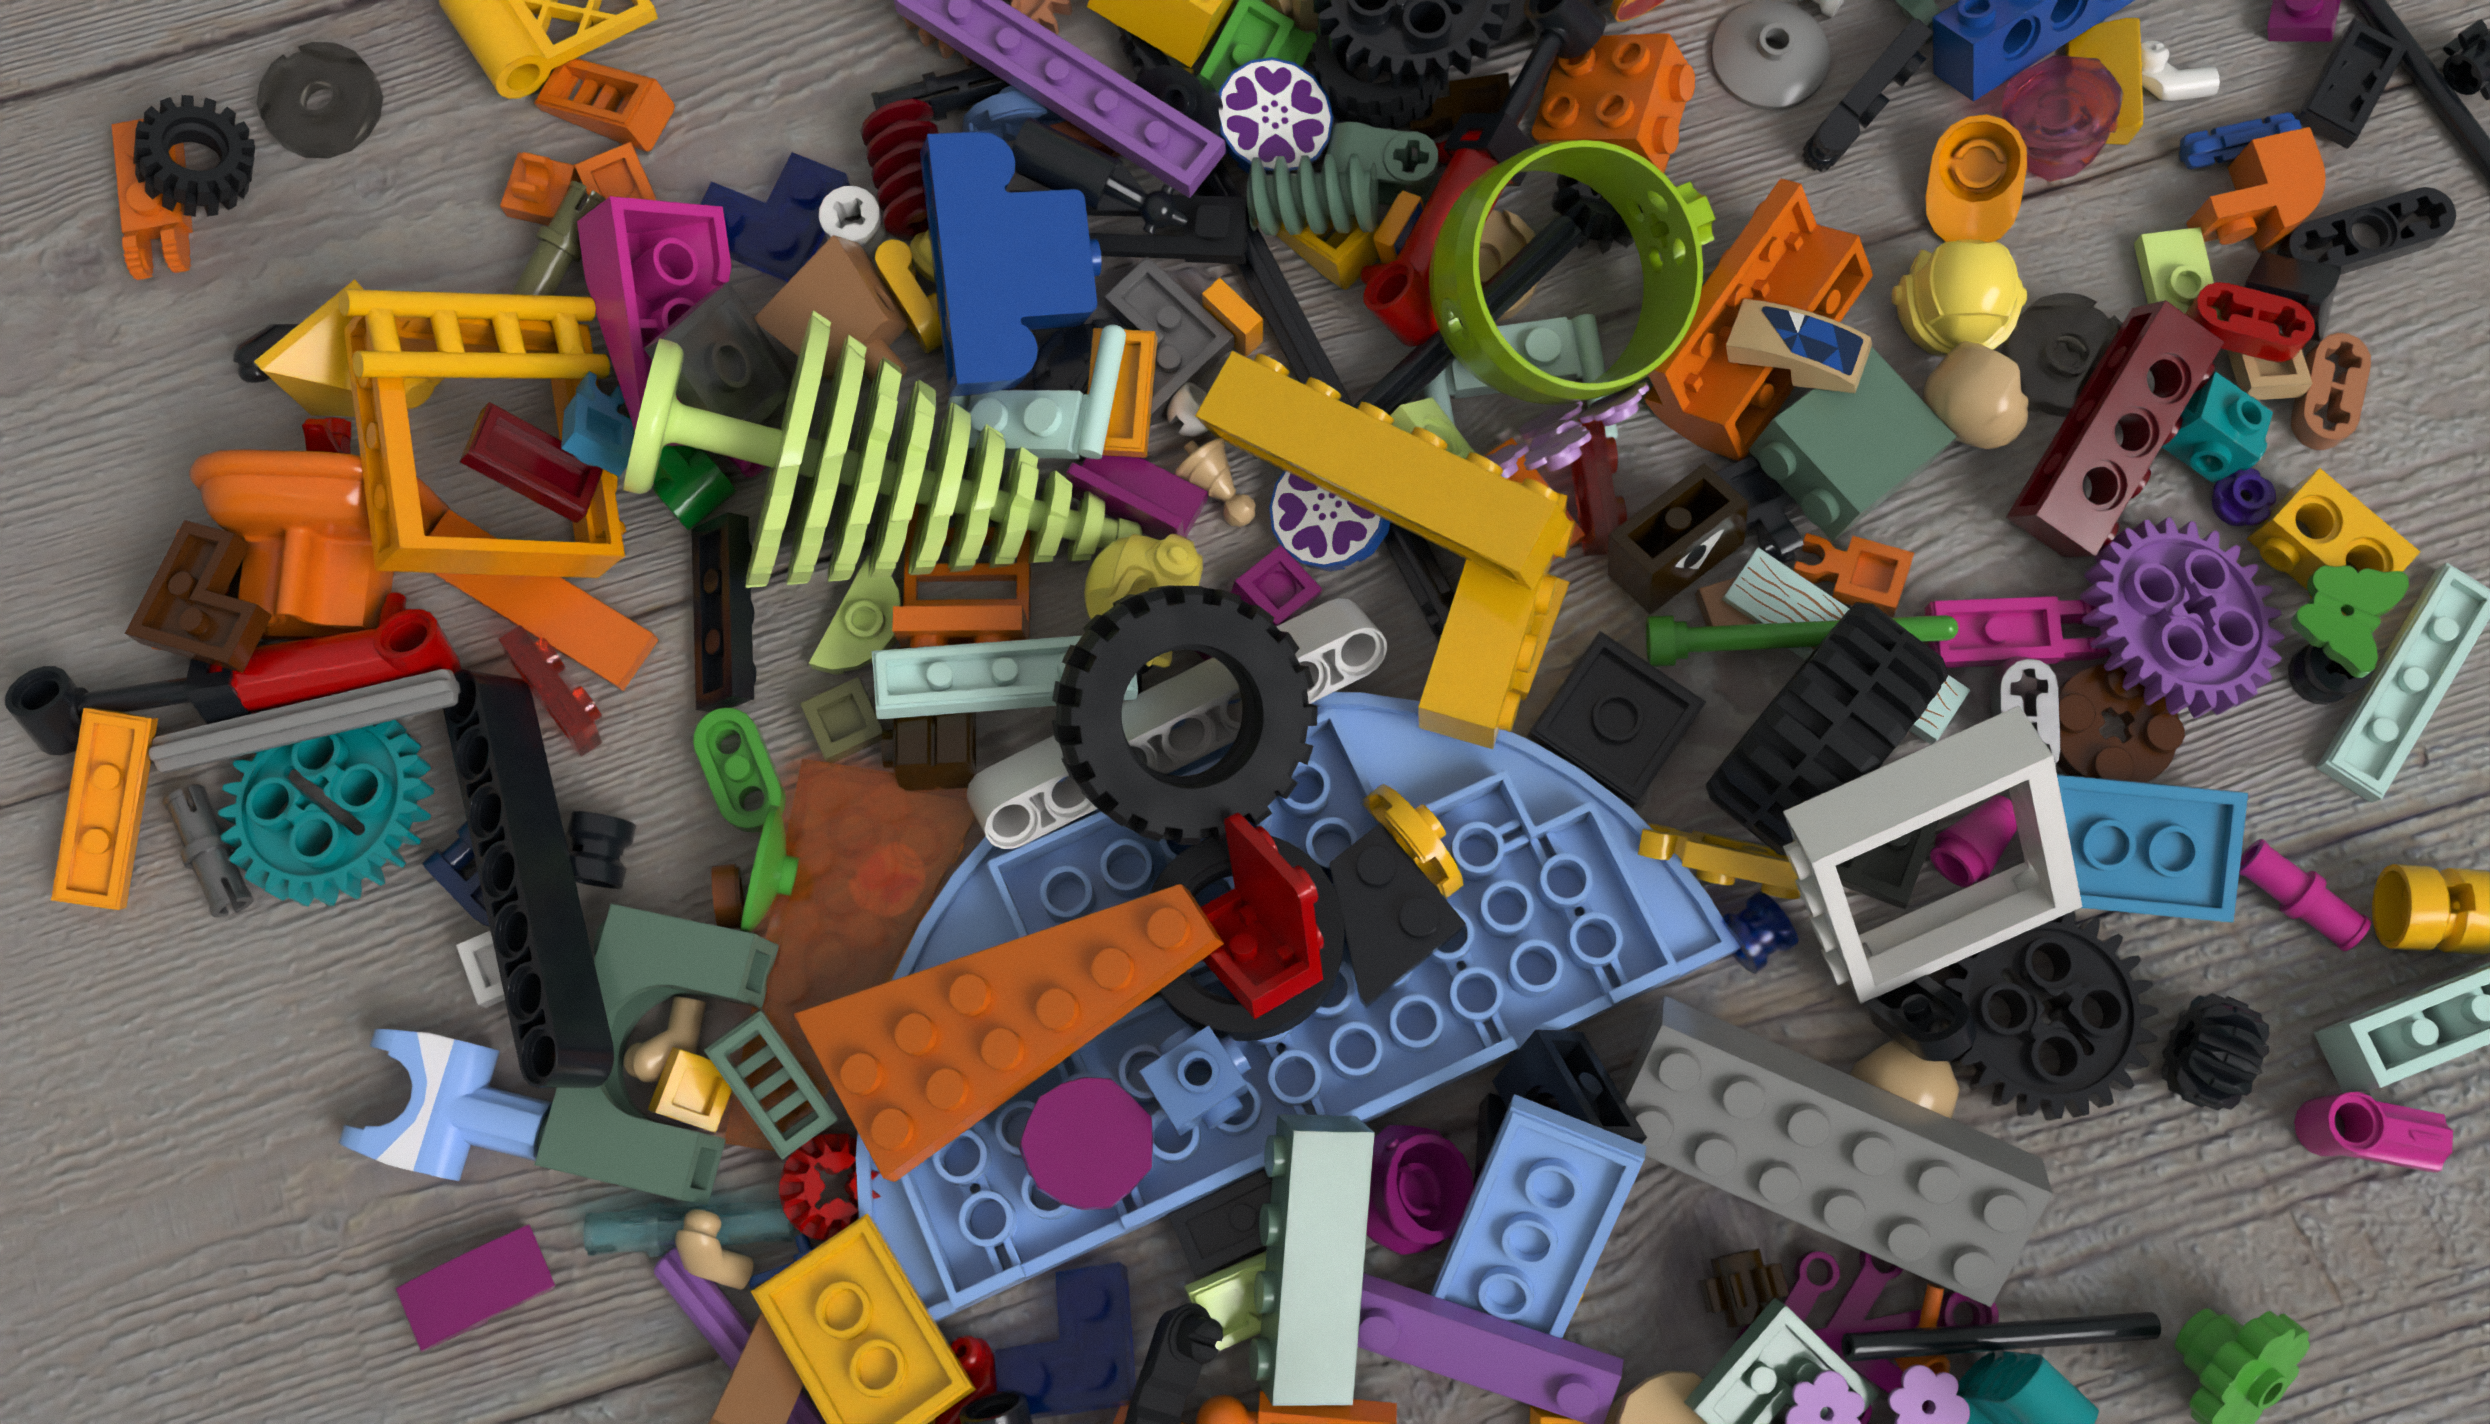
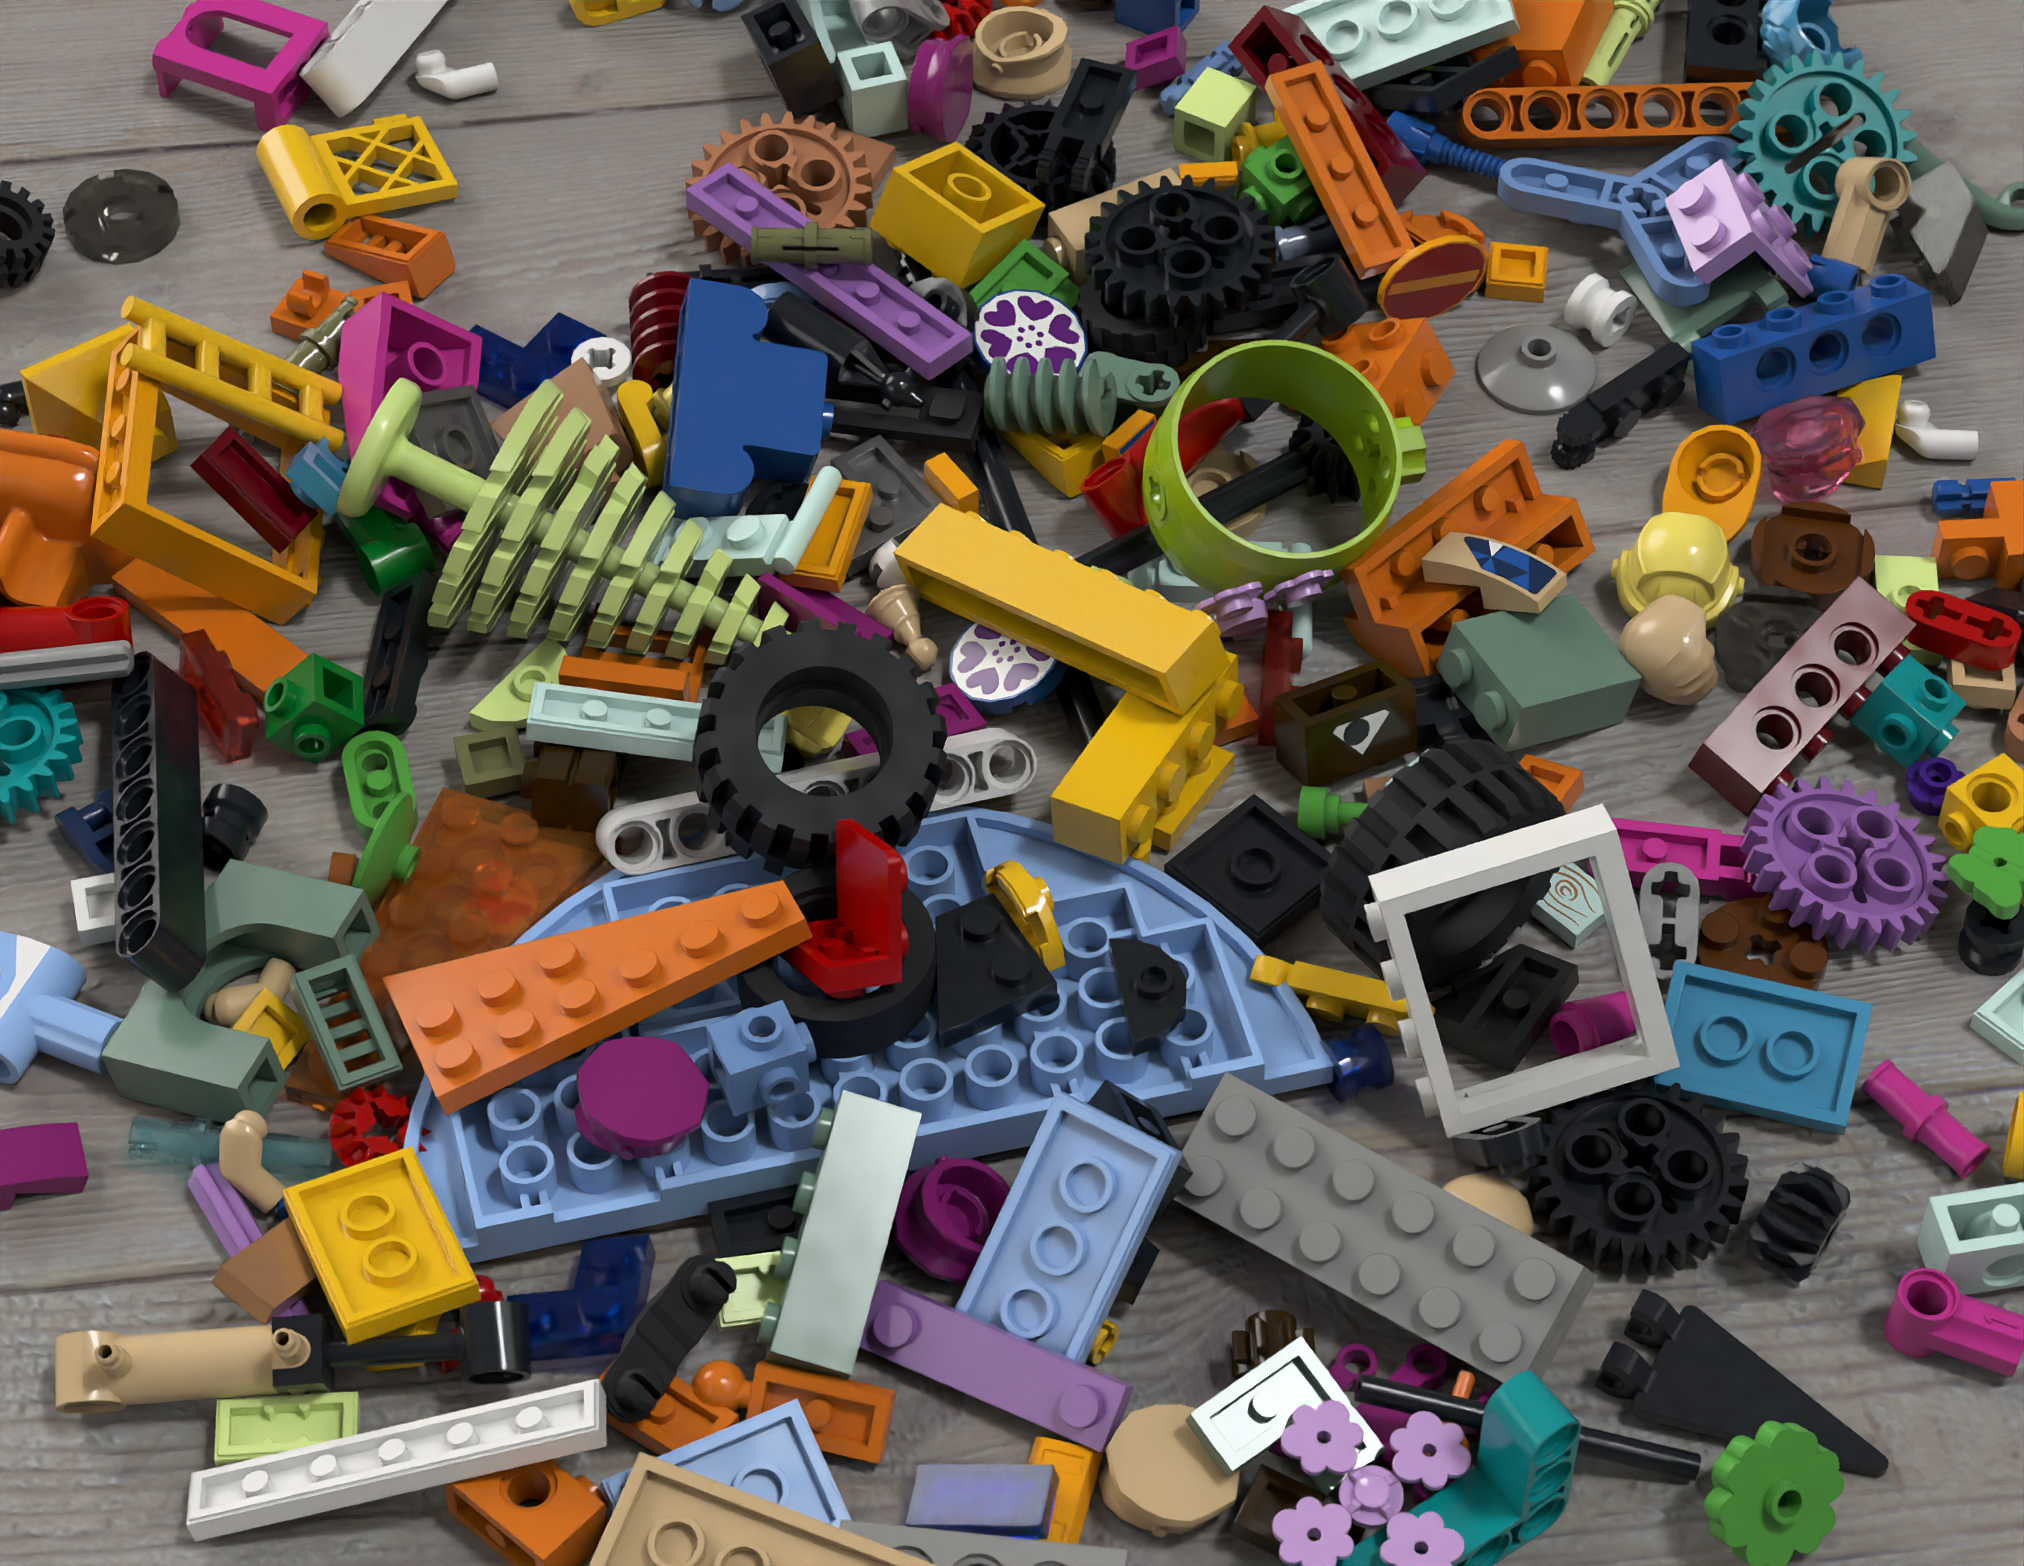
camera: 10 degrees right, 25 degrees down
none -> green brick [263,652,364,764]
none -> olive pin [751,222,872,270]
none -> black plate [1109,938,1187,1056]
none -> black flag [1595,1289,1889,1478]
none -> reddish brown plate [1749,501,1875,610]

